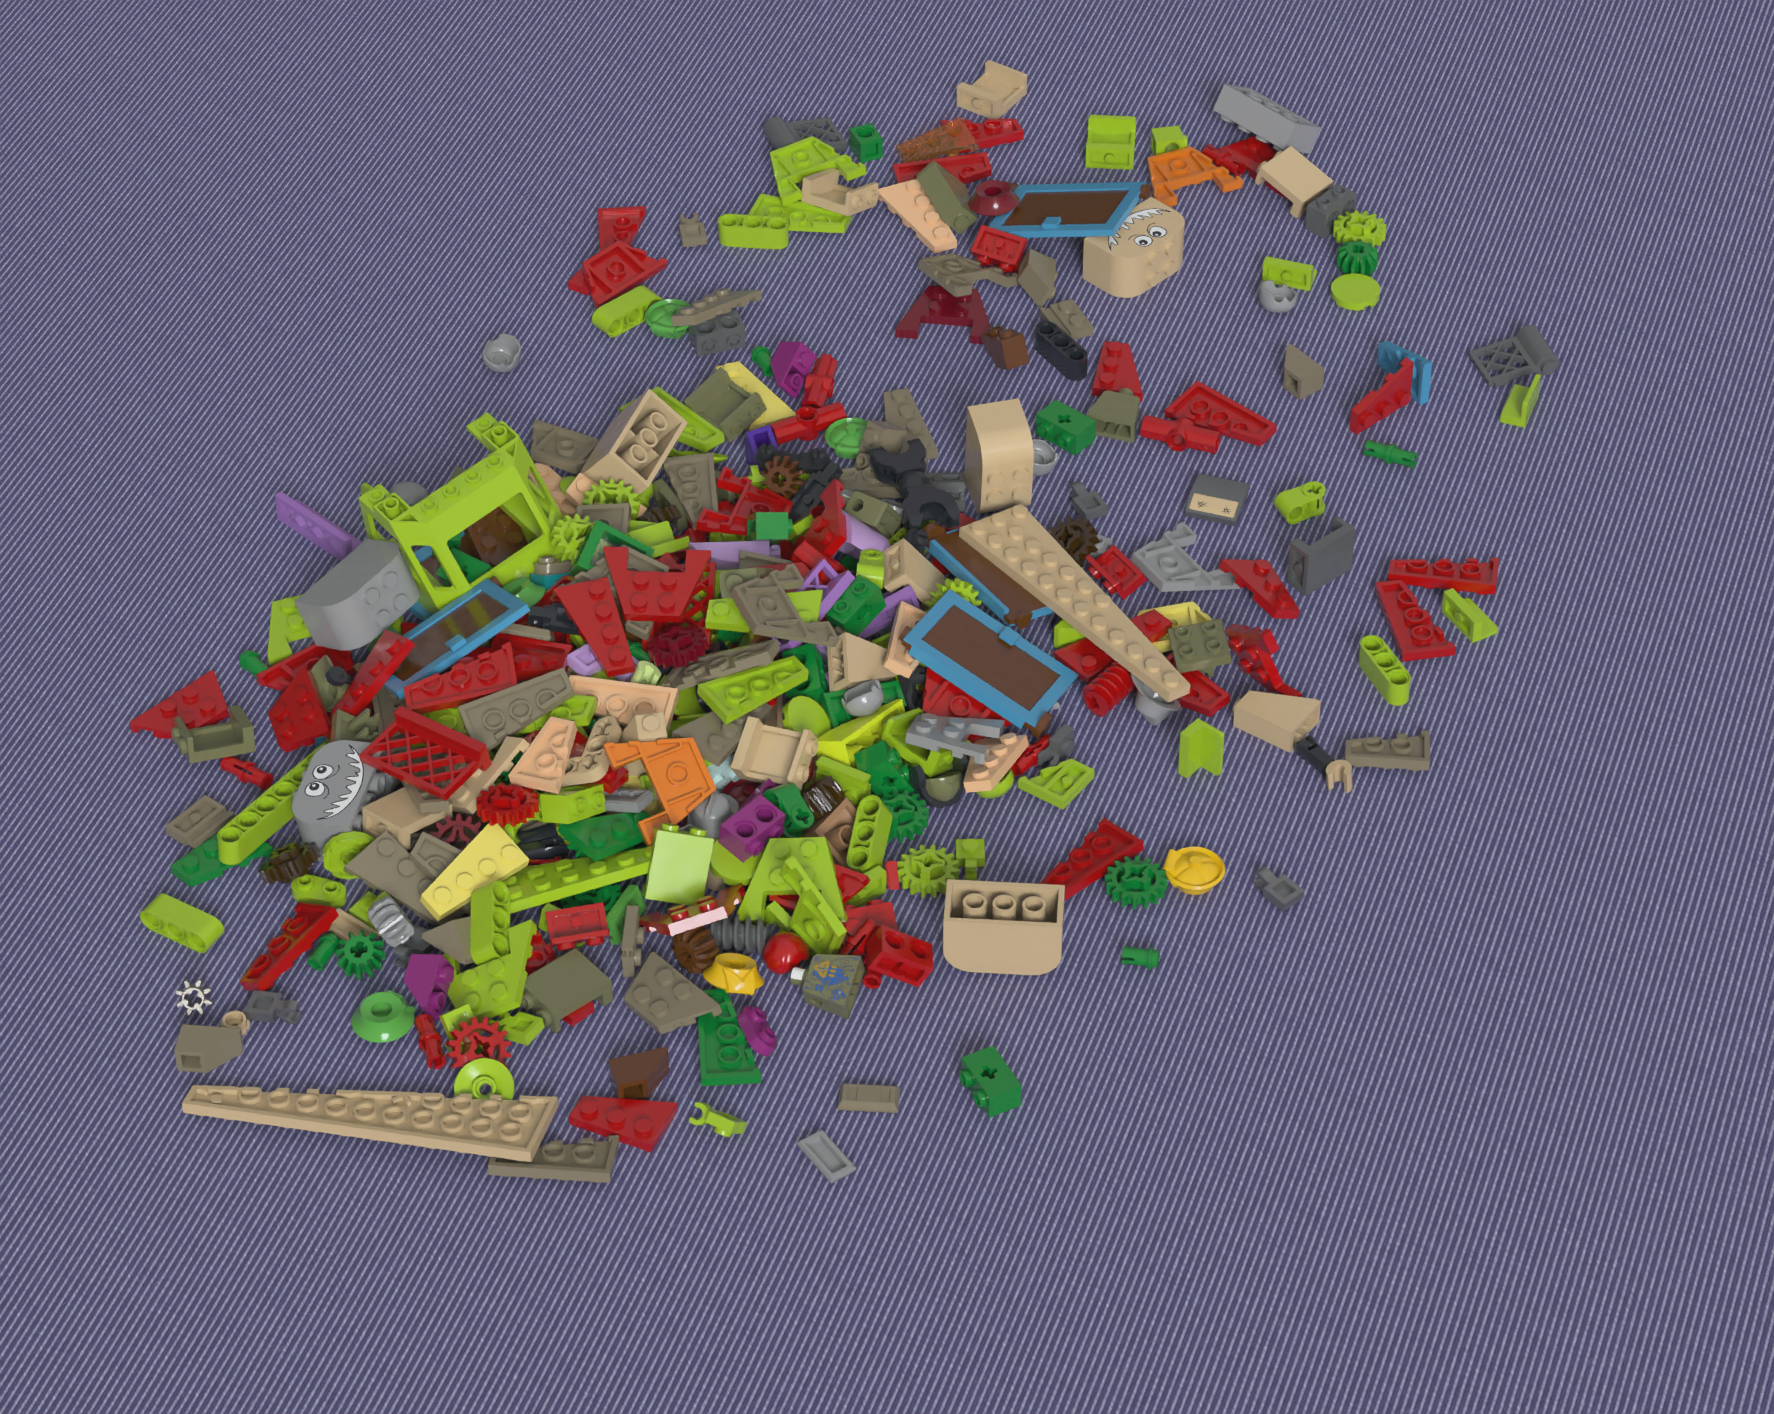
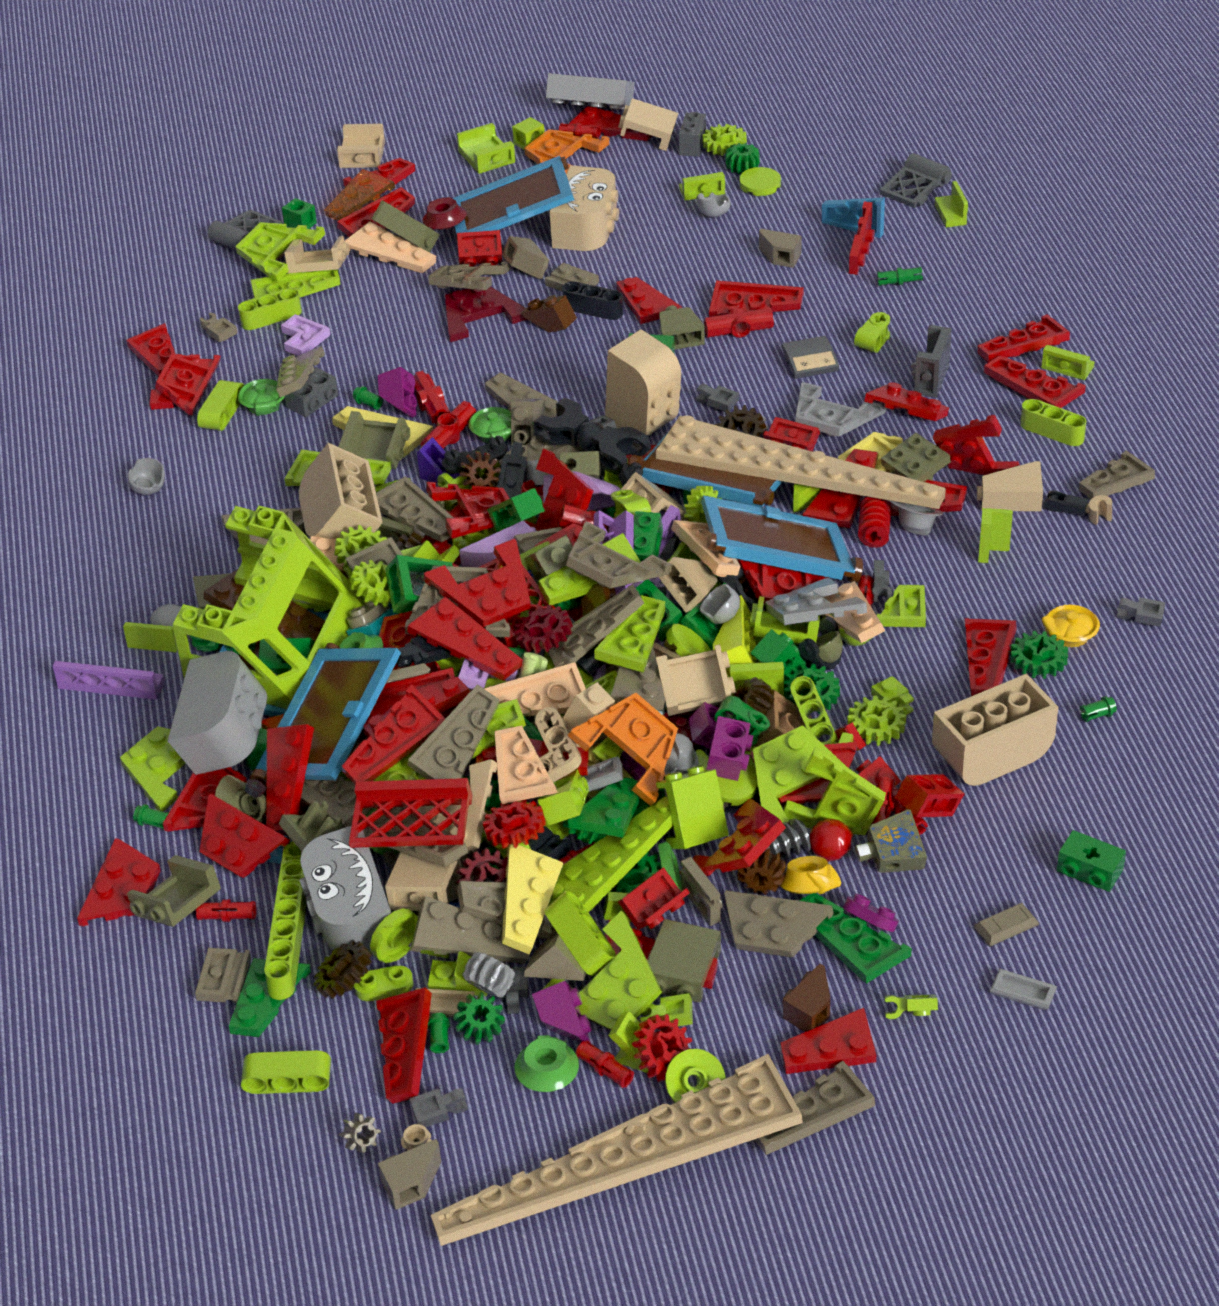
camera: 30 degrees left, 0 degrees up
none -> lavender plate [281,314,330,356]

